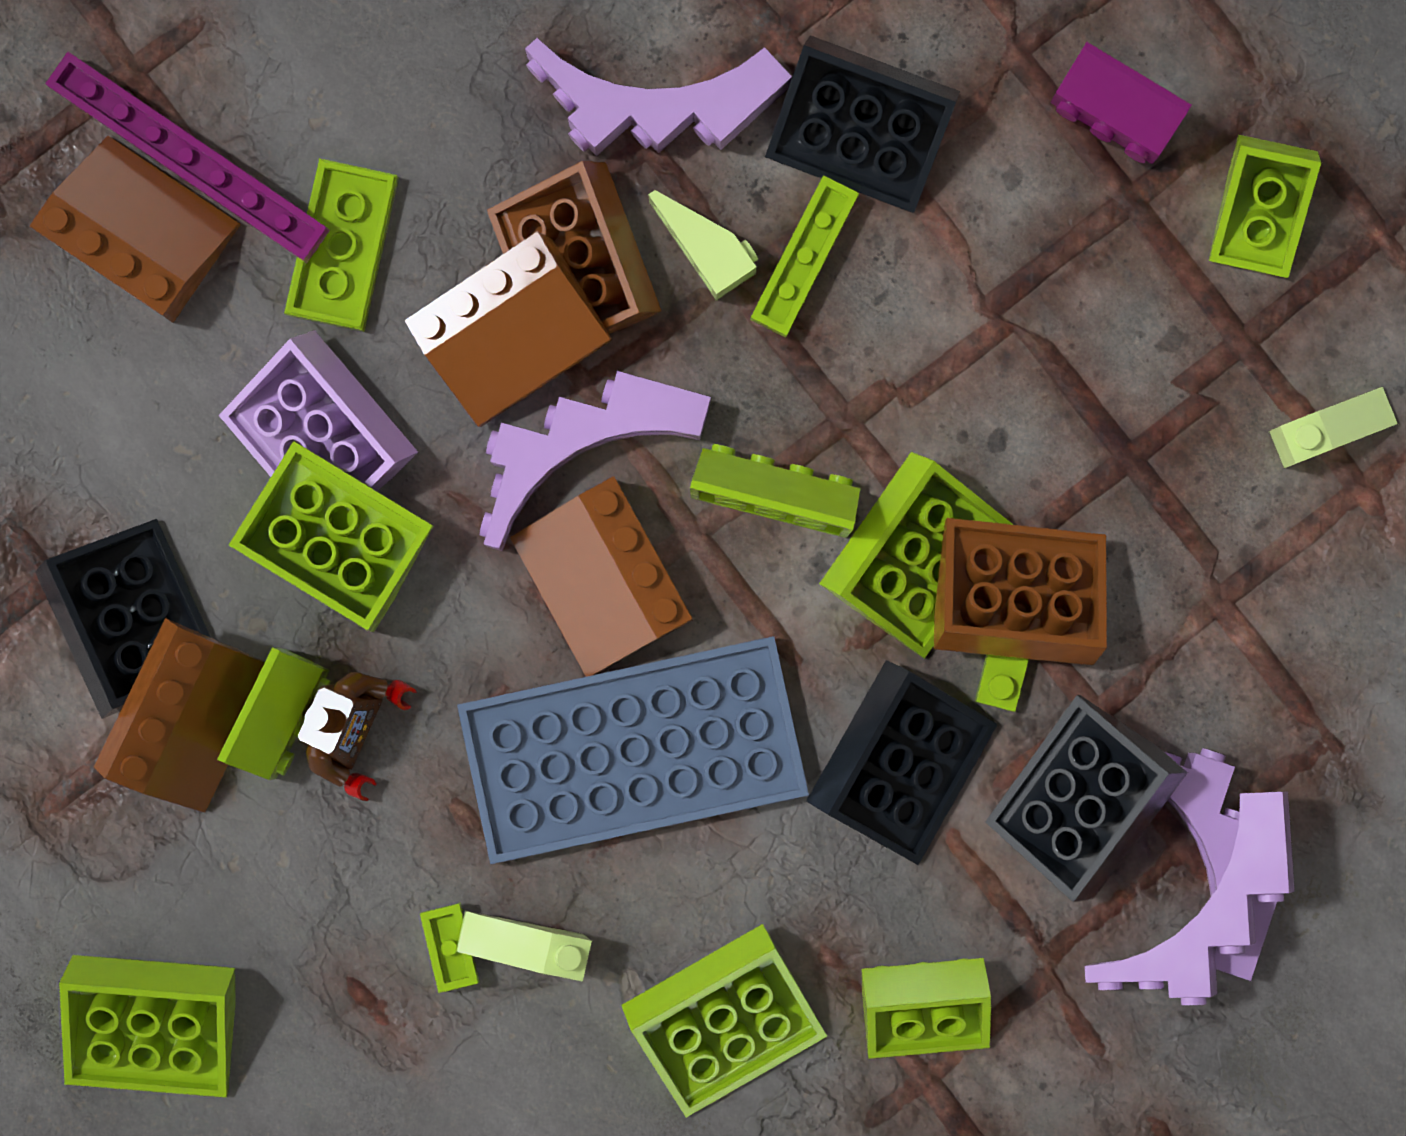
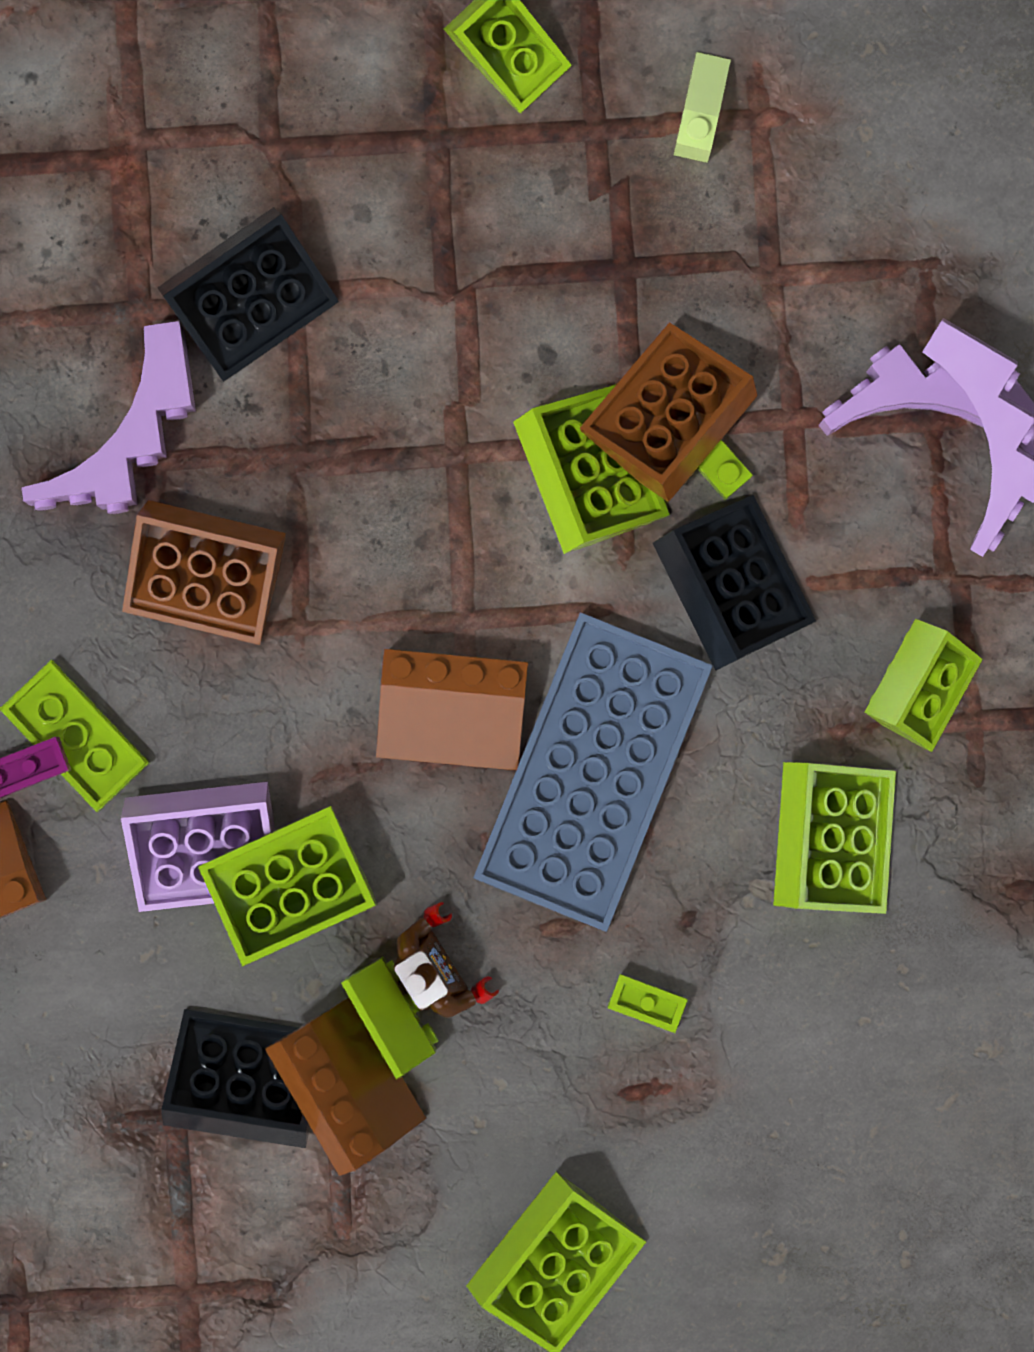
camera: 60 degrees left, 0 degrees up
dark orange slope [405,231,612,427] -> none
yellowish green slope [456,911,592,981] -> none
lavender arch [479,371,711,551] -> none
yellowish green slope [648,190,758,300] -> none
lime slope [690,444,860,538] -> none
lime plate [750,175,859,338] -> none
black slope [985,695,1188,902] -> none
magenta slope [1050,42,1192,164] -> none

